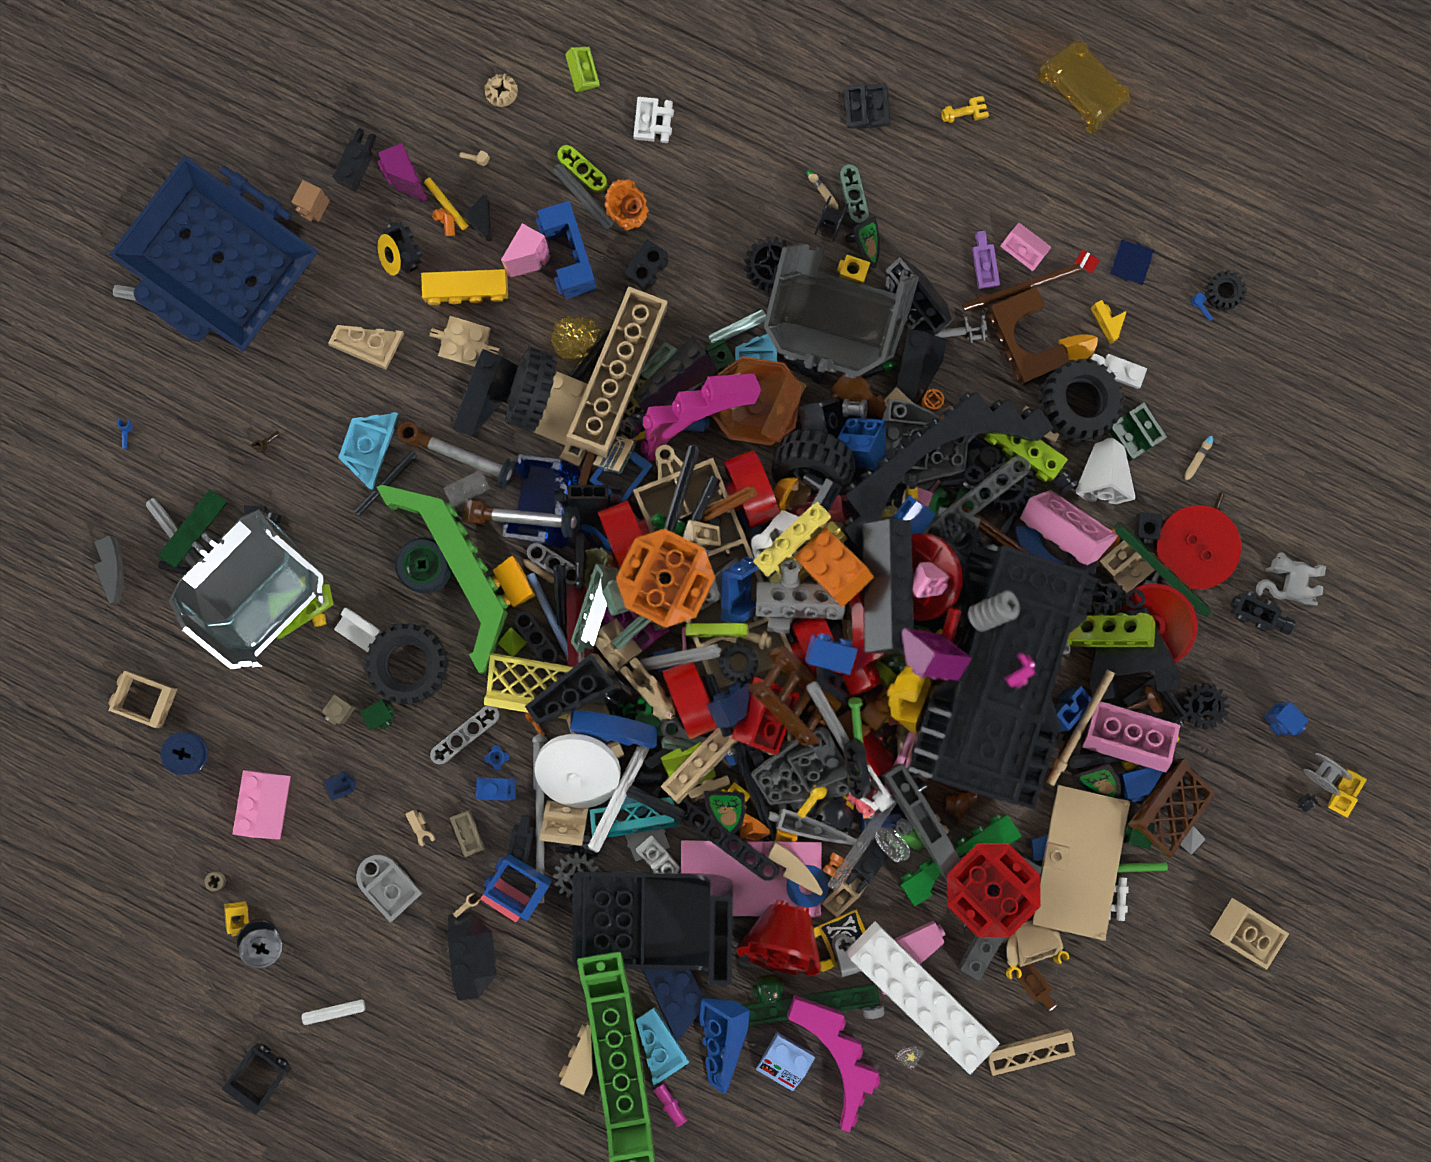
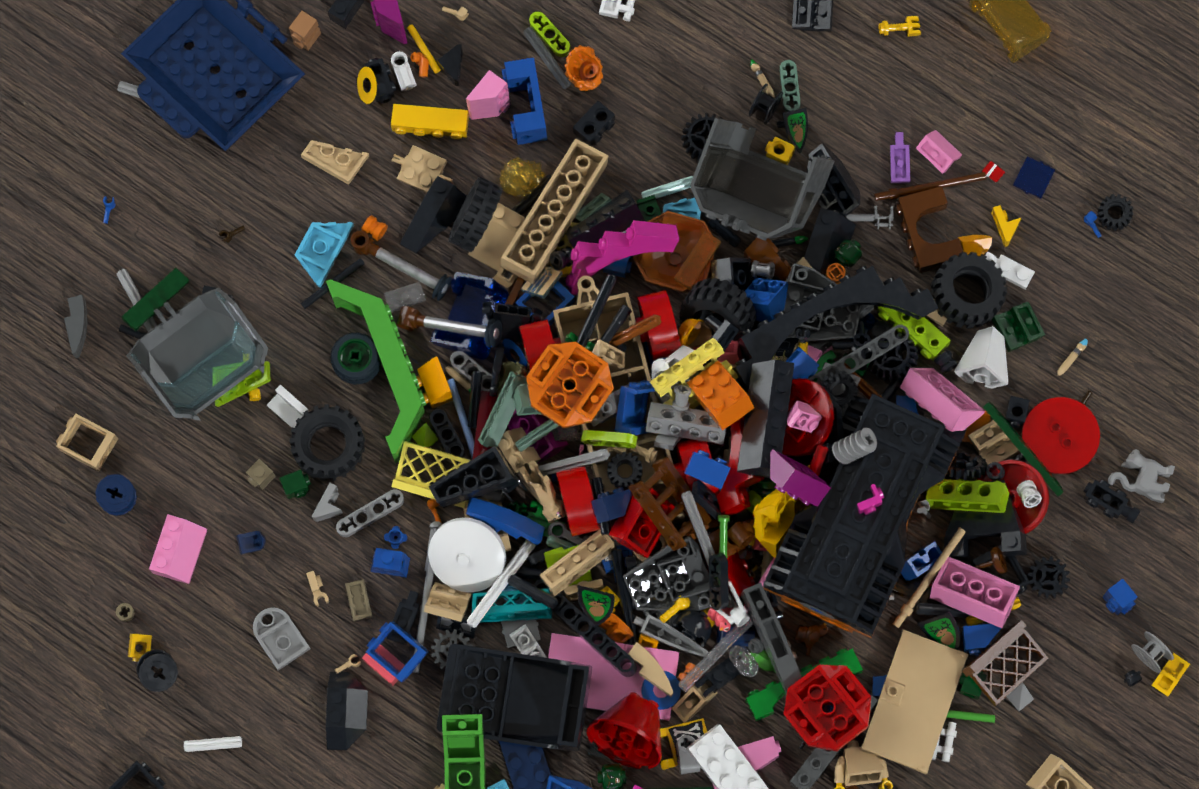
camera: 15 degrees right, 10 degrees down
none -> light grey slope [312,483,343,522]
none -> orange wheel [362,215,388,241]
none -> white piece [391,51,417,91]
none -> dark green head [834,239,862,268]
none -> white wheel [1016,480,1042,508]

